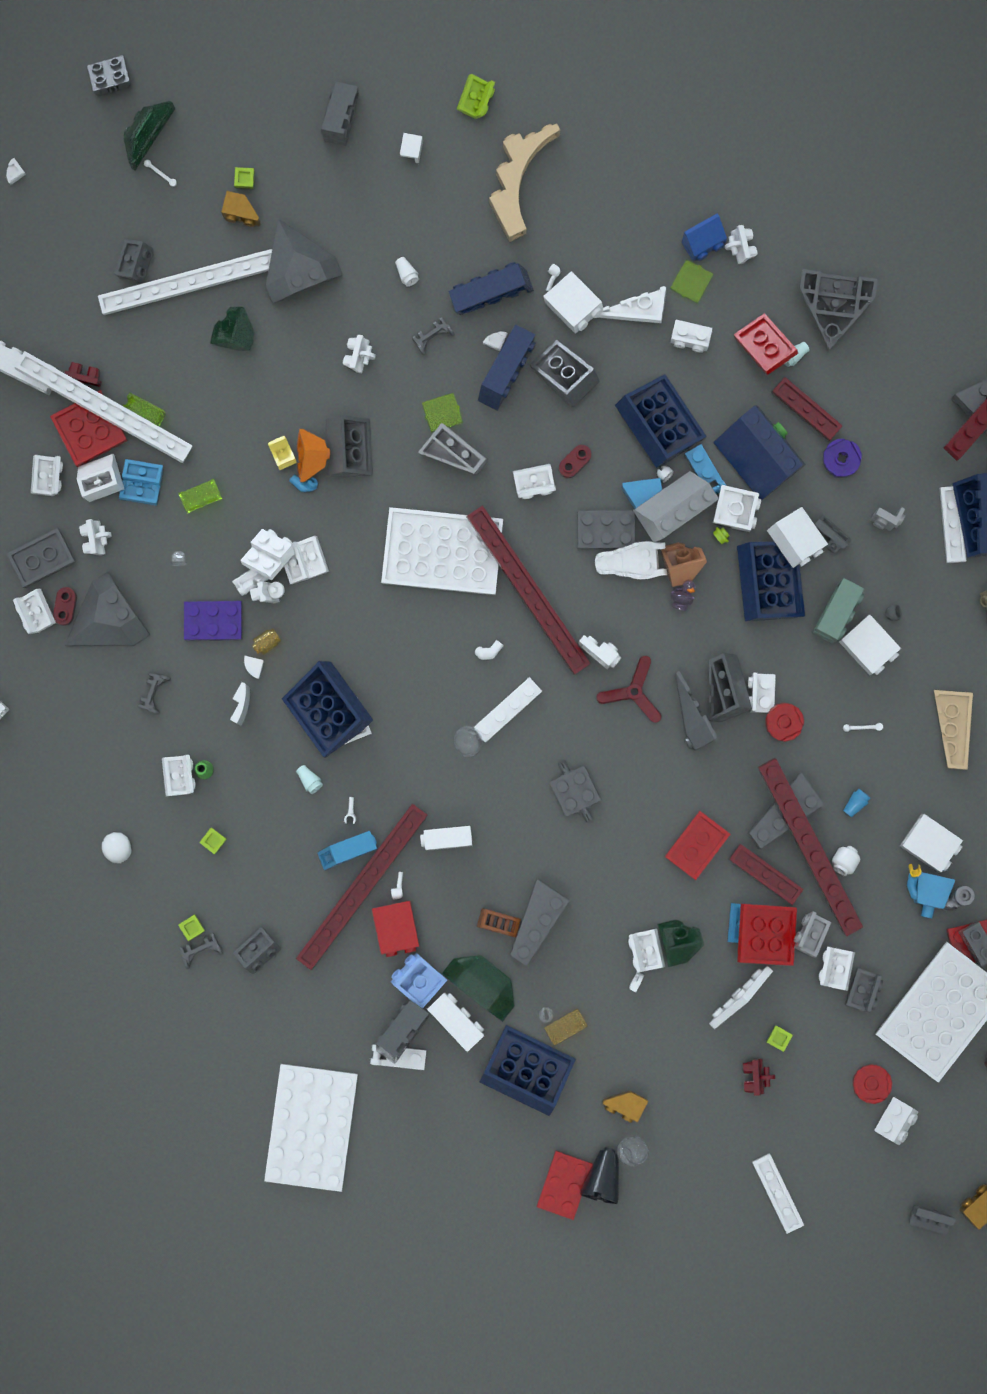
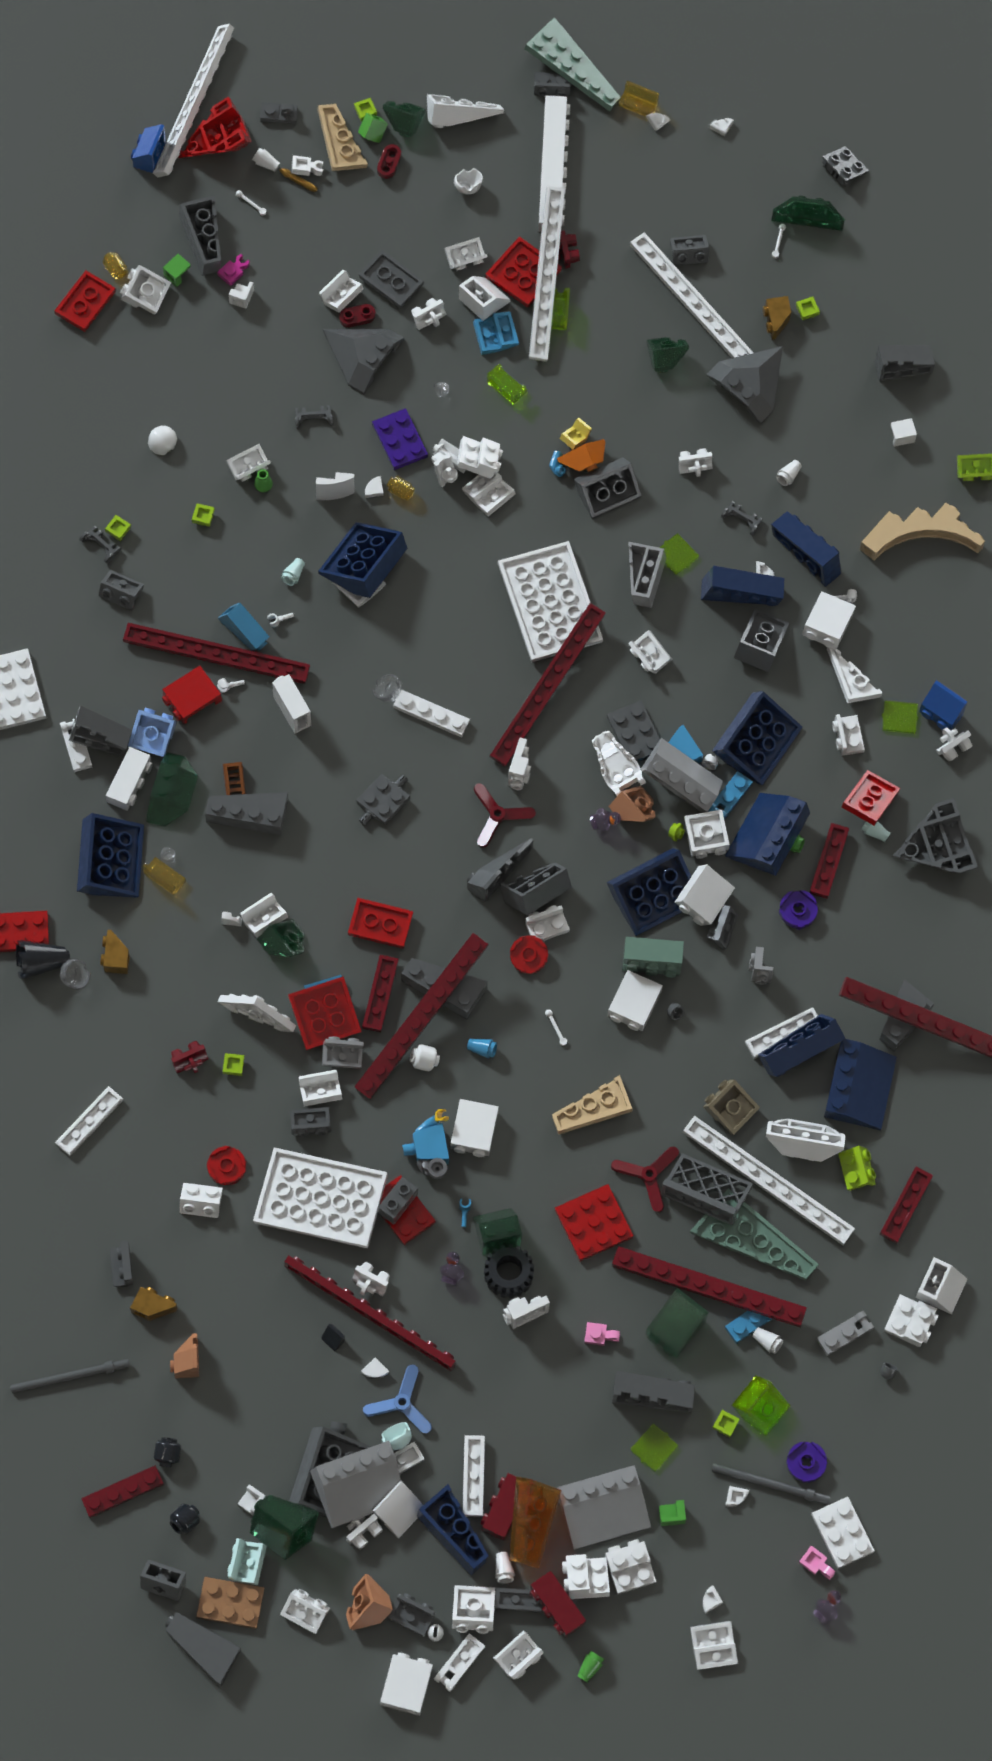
camera: 60 degrees right, 15 degrees down
white arm [475,640,504,660] -> none
dark red plate [559,445,591,478] -> none

